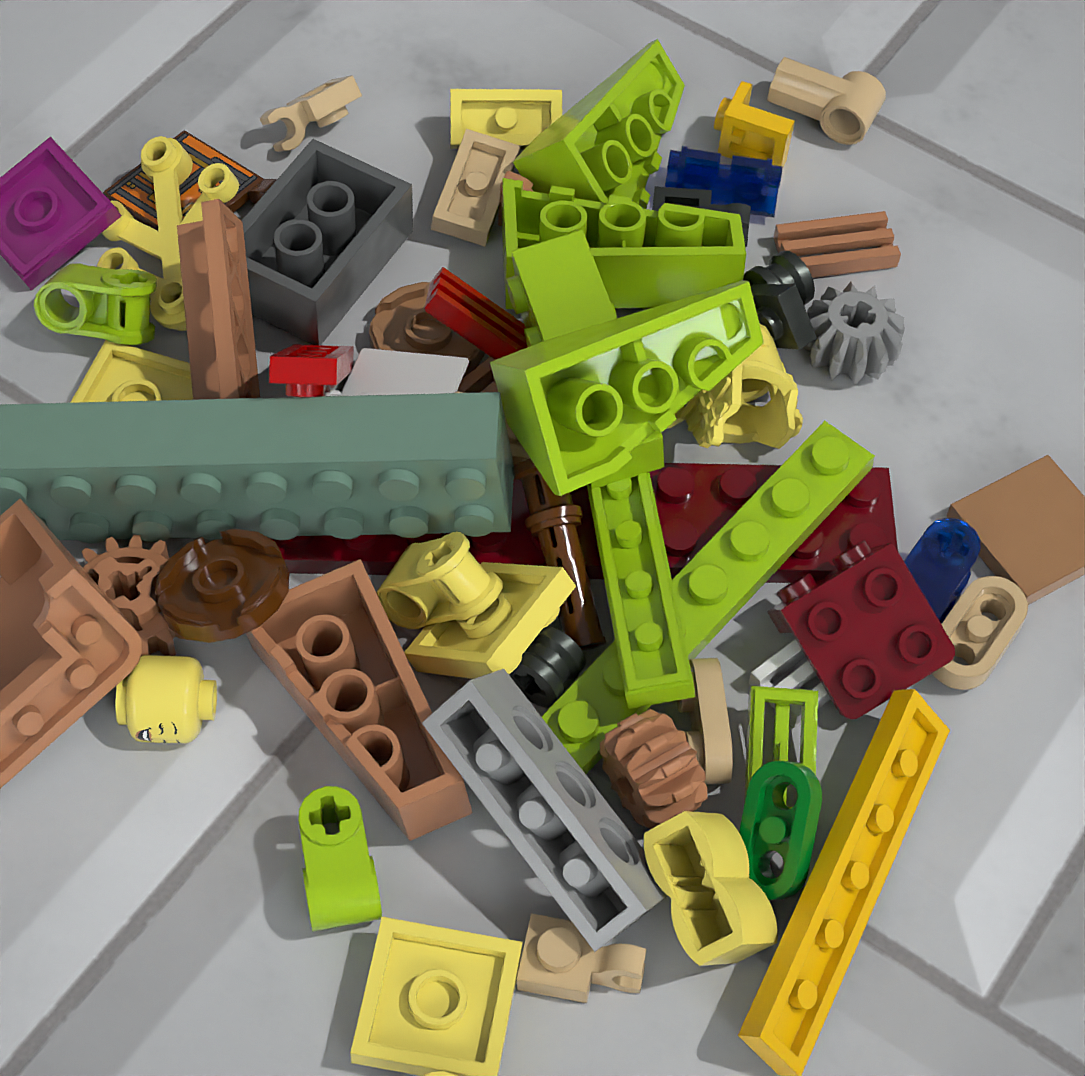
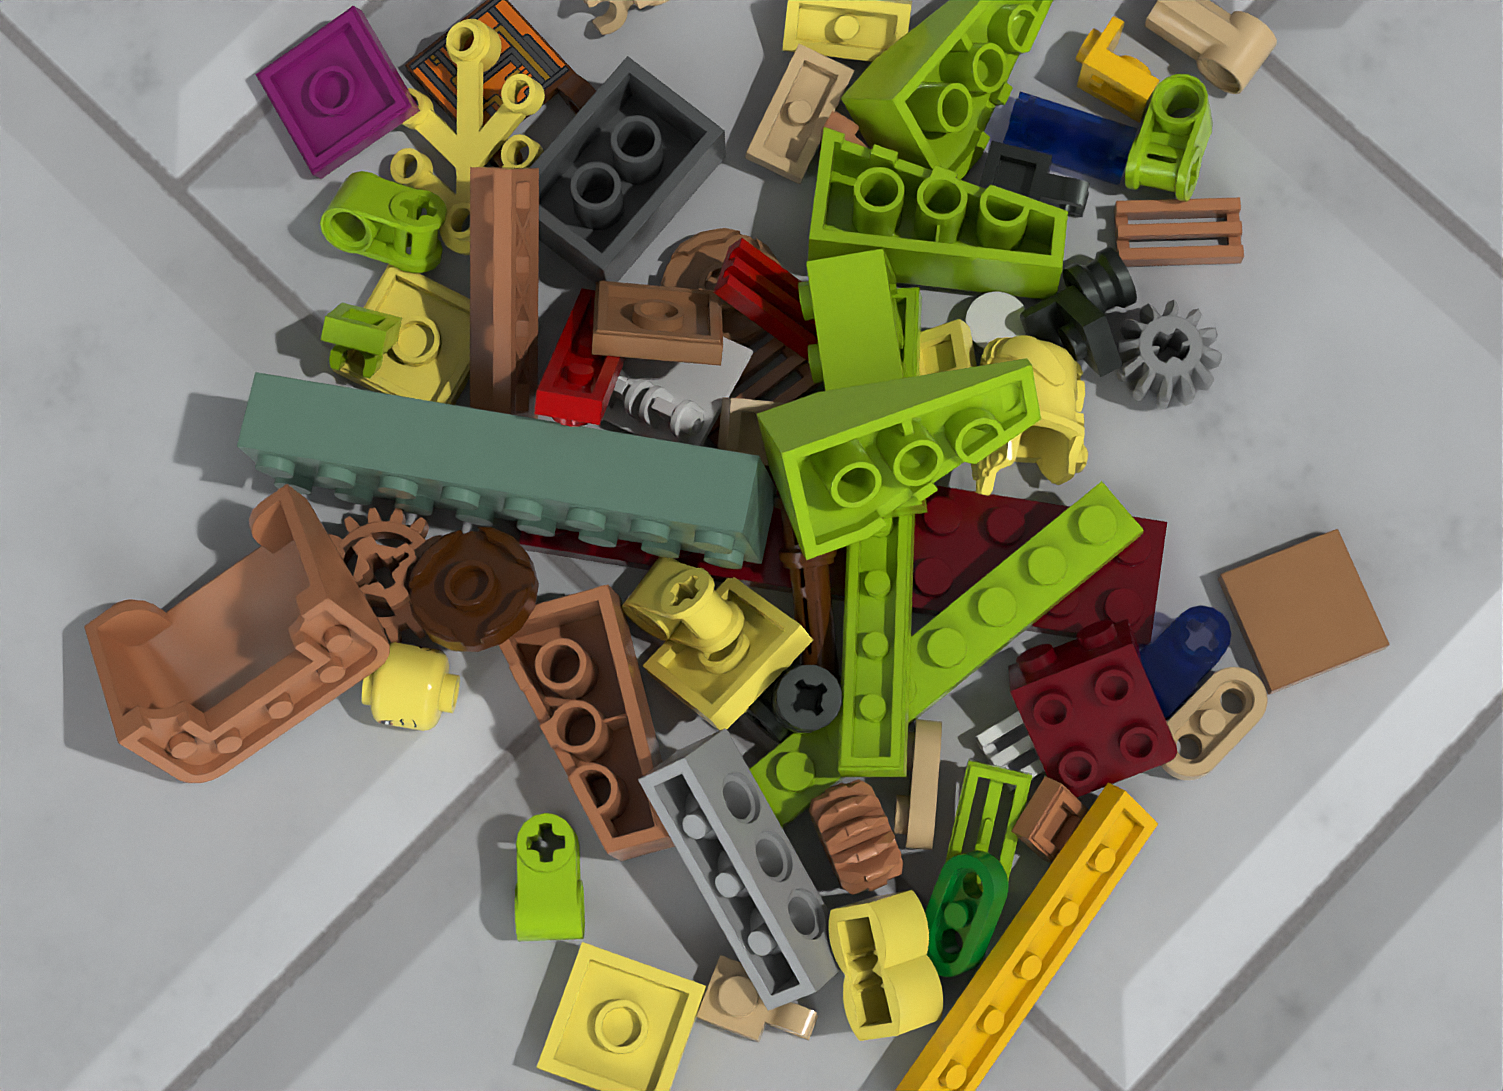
camera: 15 degrees right, 20 degrees up
none -> lime tile [321,302,402,379]
none -> medium nougat tile [591,281,723,366]
none -> pearl dark grey wheel [771,665,842,733]
none -> nougat tile [1011,776,1089,864]
none -> lime piece [1125,74,1213,202]

